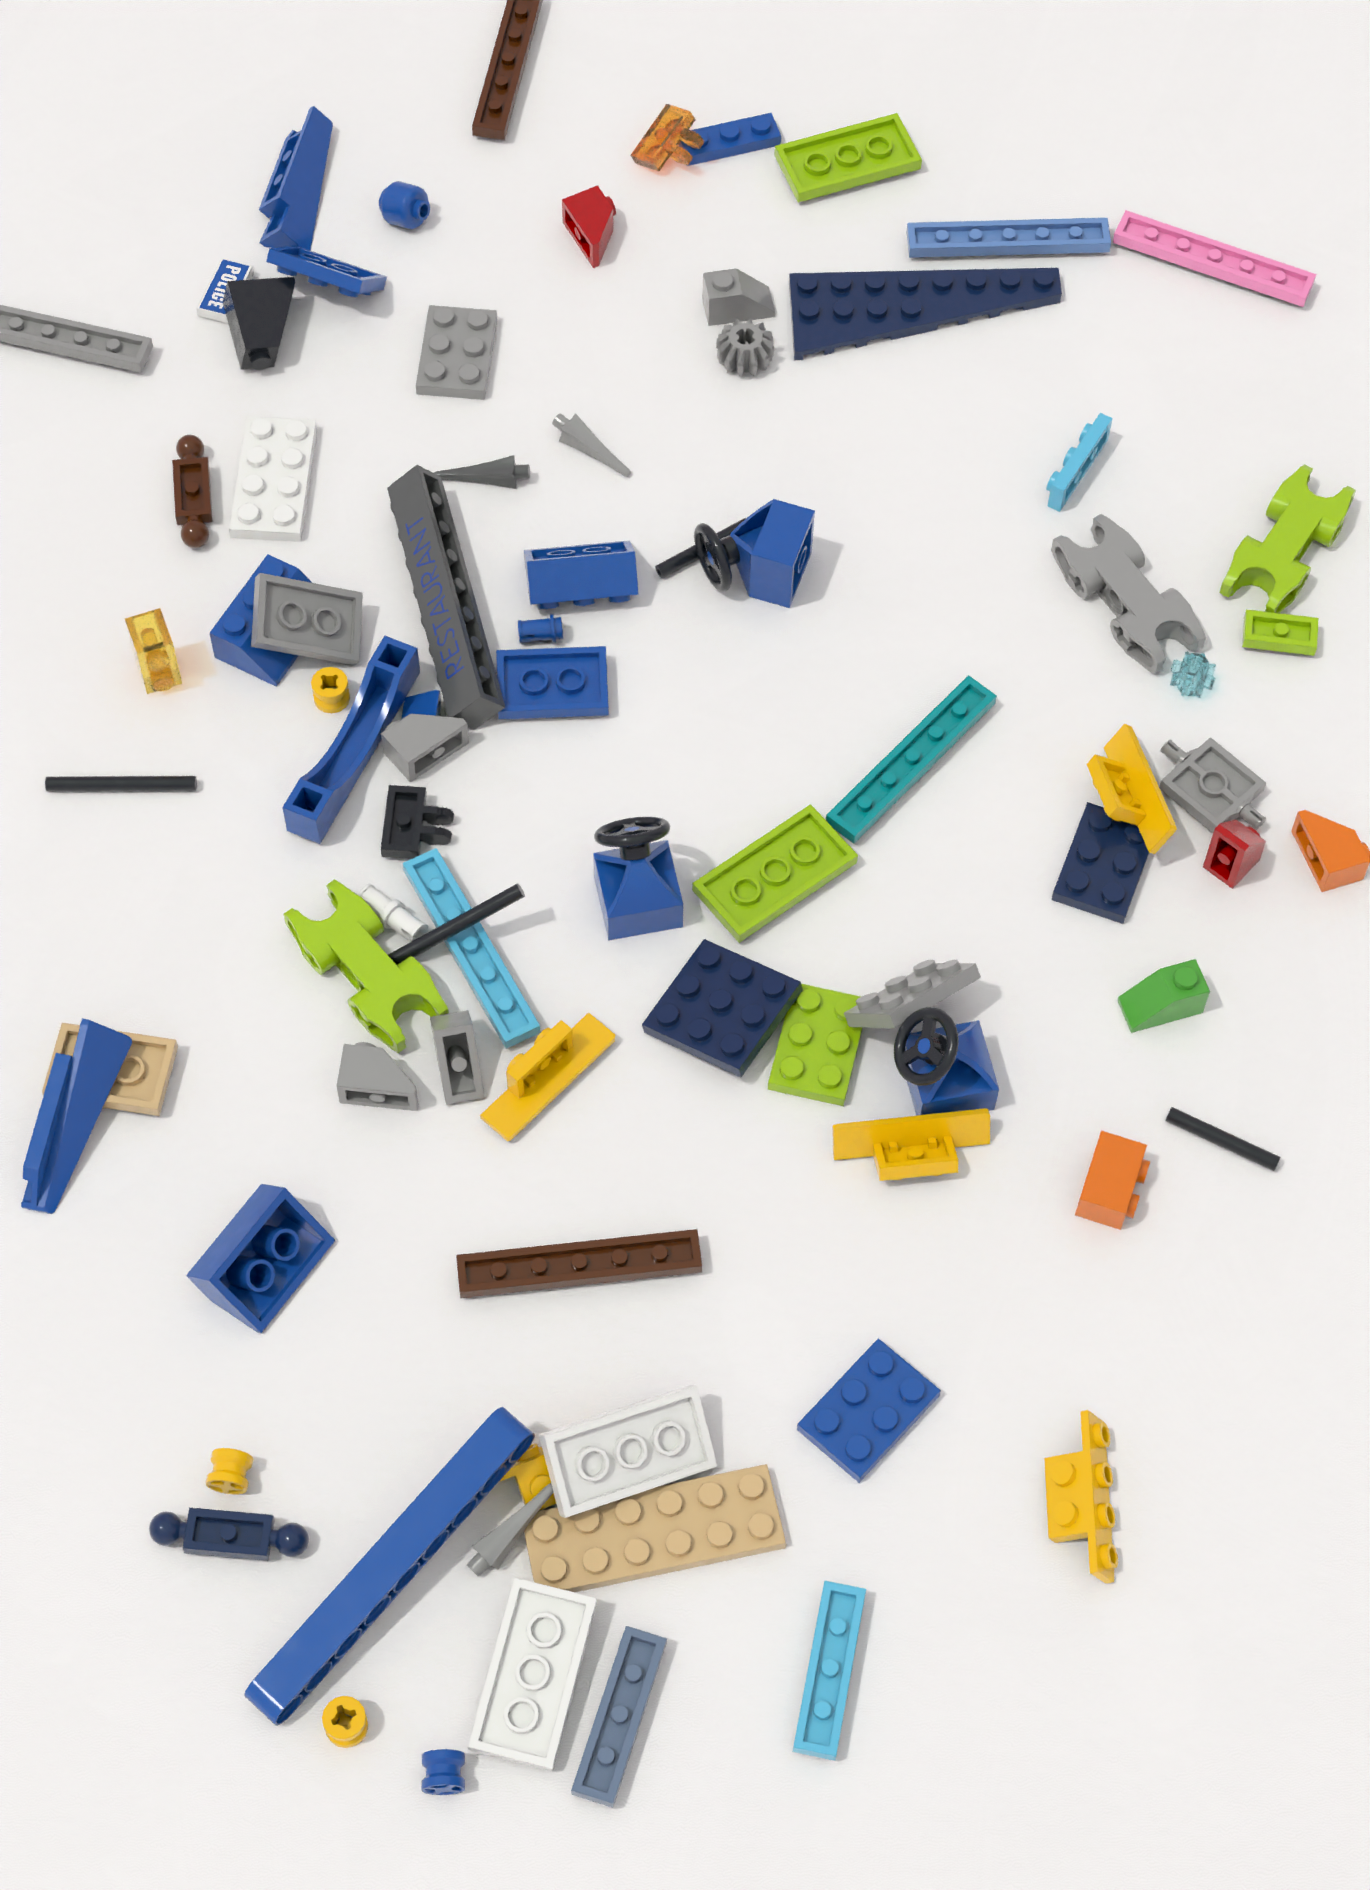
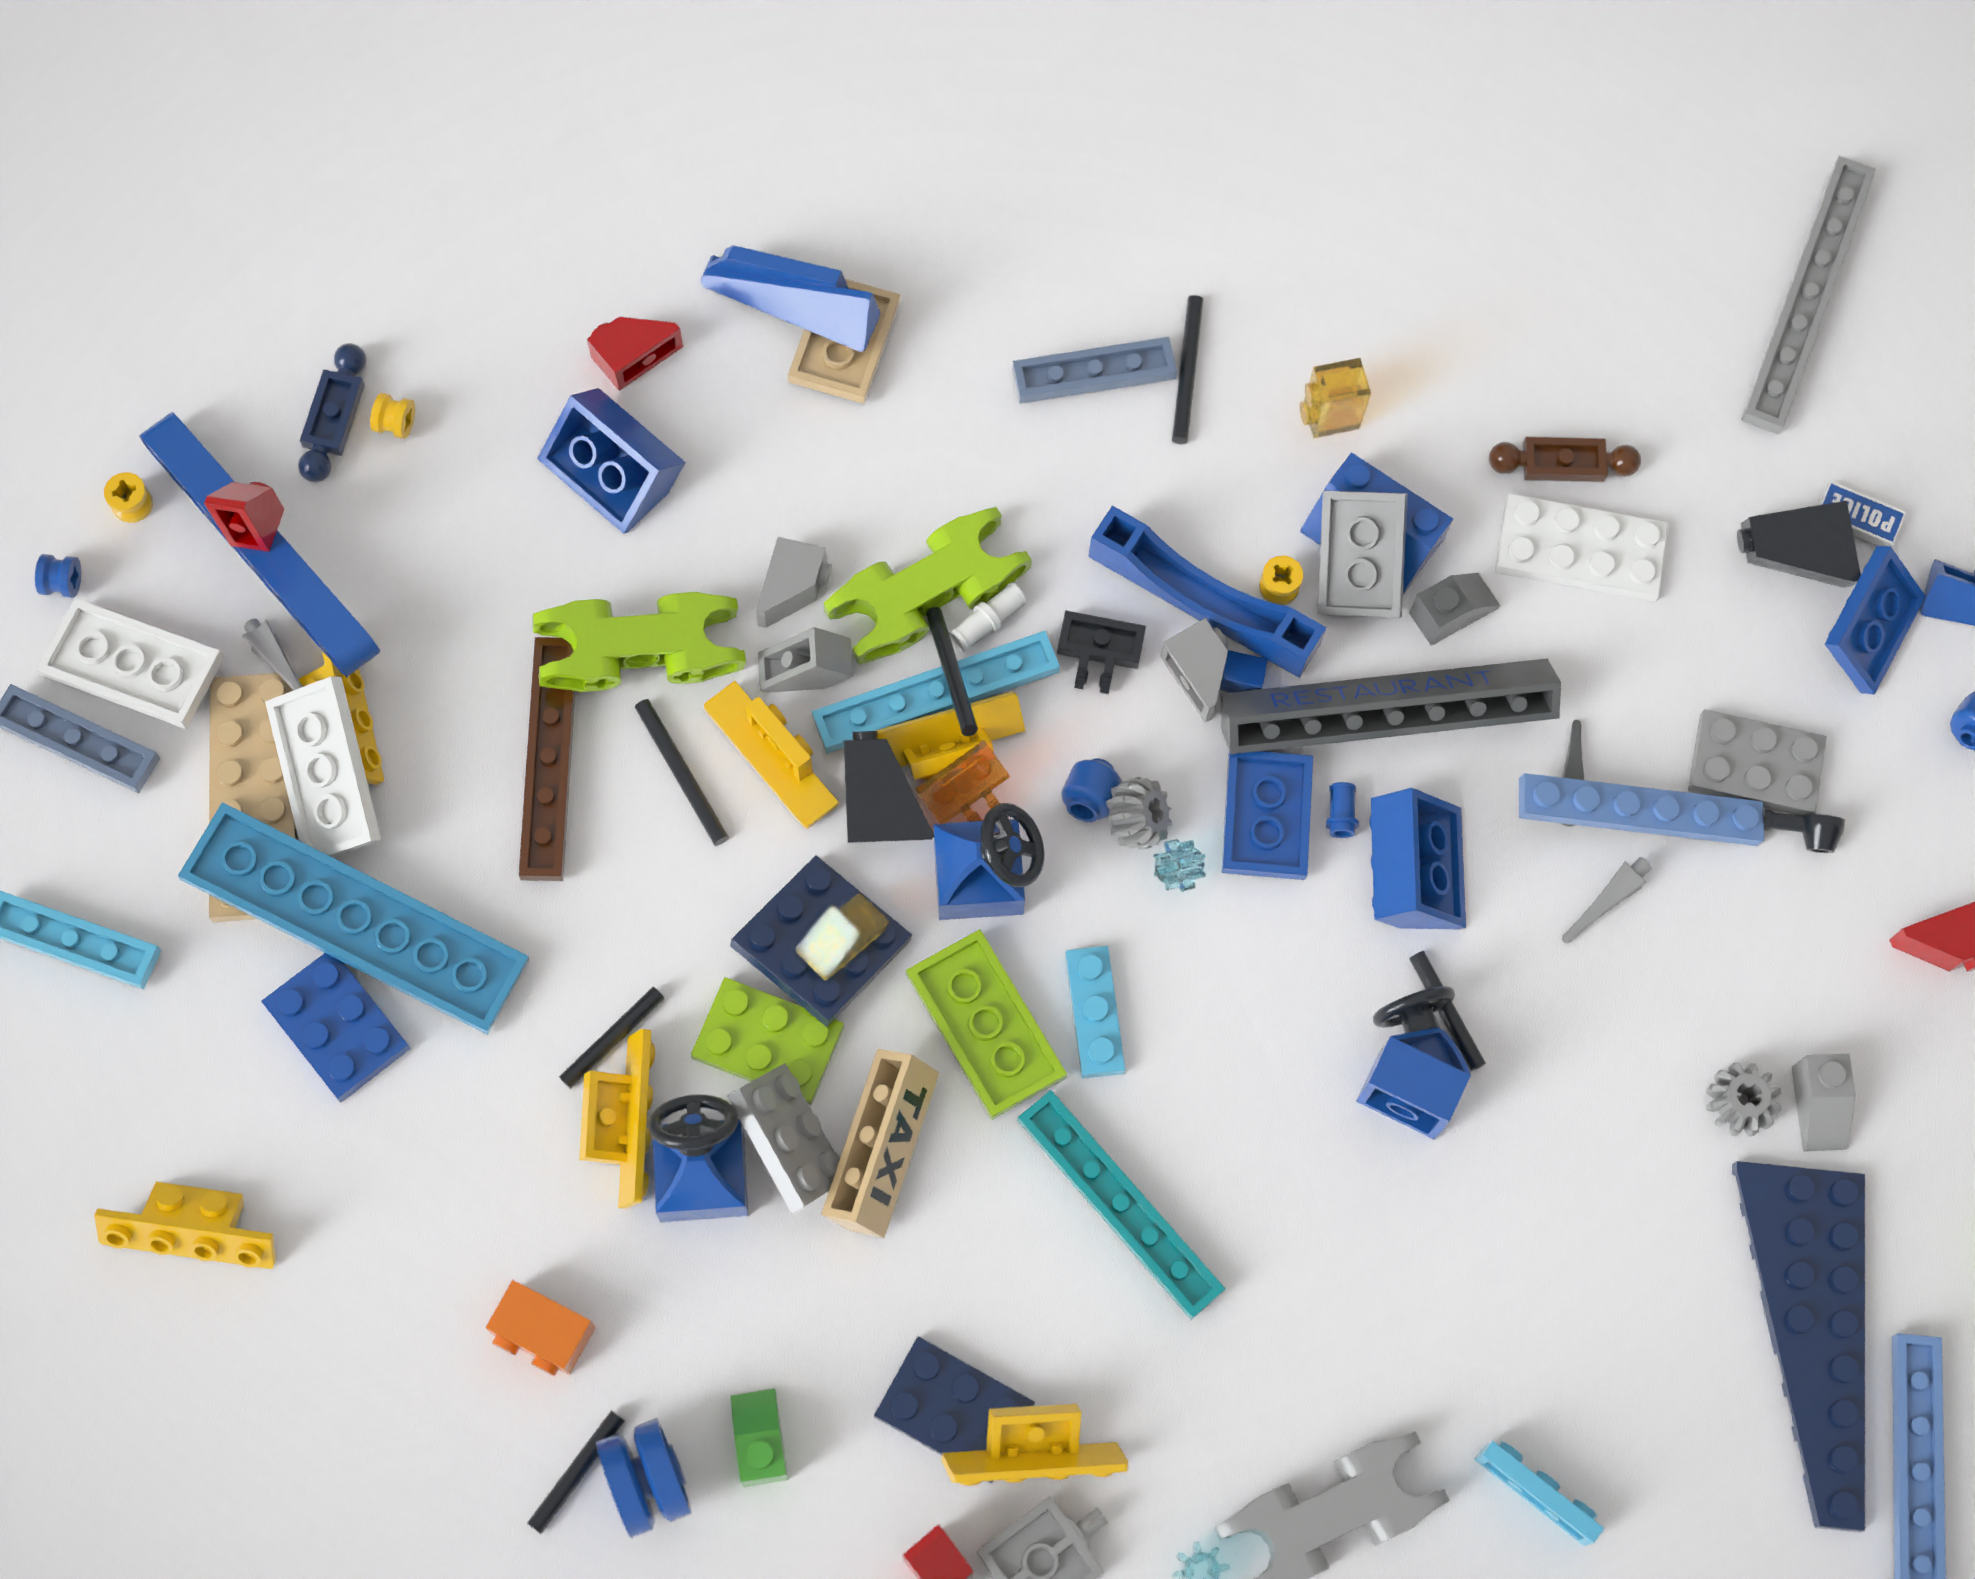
camera: 95 degrees right, 10 degrees up
none -> dark azure plate [178,802,529,1035]
none -> red slope [204,482,284,552]
none -> lime piece [532,592,746,692]
none -> black piece [559,987,665,1089]
none -> red slope [587,317,683,391]
none -> blue wheel [596,1418,692,1538]
none -> black bar [635,699,729,846]
none -> slope [796,893,889,981]
none -> tan brick [821,1049,939,1238]
none -> black slope [844,731,933,843]
none -> yellow bracket [876,692,1026,780]
none -> clear orange hinge [915,740,1011,824]
none -> sand blue plate [1012,337,1177,404]
none -> blue head [1061,758,1122,822]
none -> medium azure plate [1065,946,1125,1079]
none -> light grey gear [1106,777,1172,850]
none -> clear light blue gear [1153,839,1206,892]
none -> dark grey slope [1409,573,1500,646]
none -> medium blue plate [1519,773,1764,846]
none -> black bar [1763,809,1845,853]

